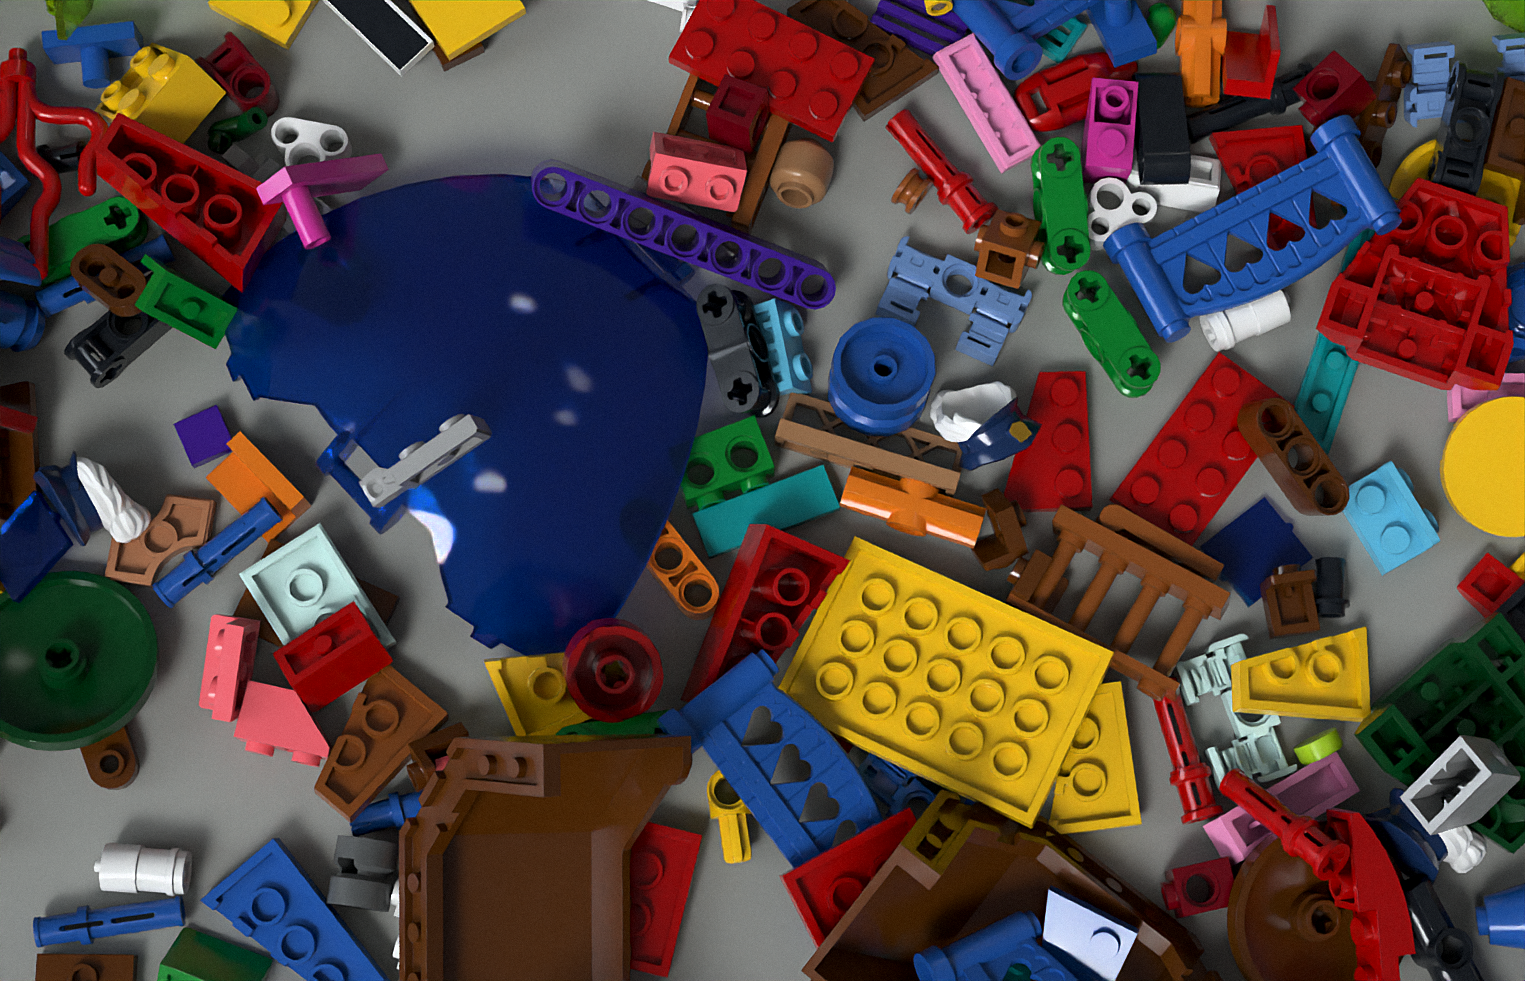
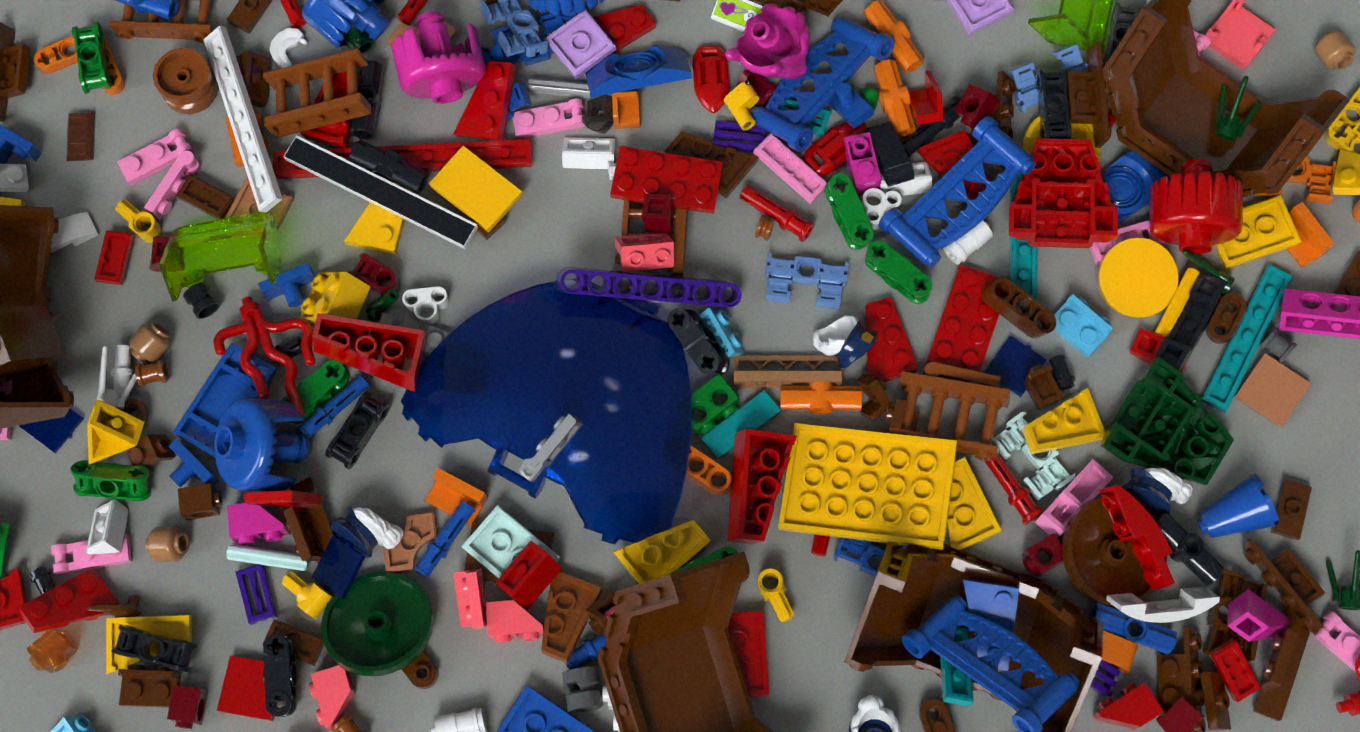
camera: 10 degrees left, 5 degrees down
reddish brown plate [70,244,148,317] -> none
green panel [135,254,240,349] -> none
dark purple tile [173,405,233,468] -> none
dark pink piece [256,153,389,249] -> none
red brick [562,618,664,723] -> none
blue piece [657,649,884,868] -> none
medium nougat head [769,138,834,209] -> none
red wing [779,807,917,949] -> none
blue wheel [828,317,936,436] -> none
dark orange brick [974,209,1045,289] -> none
red pin [1219,768,1350,881] -> none
lime tile [1293,727,1344,765] -> none
light grey torso [1400,735,1521,835] -> none

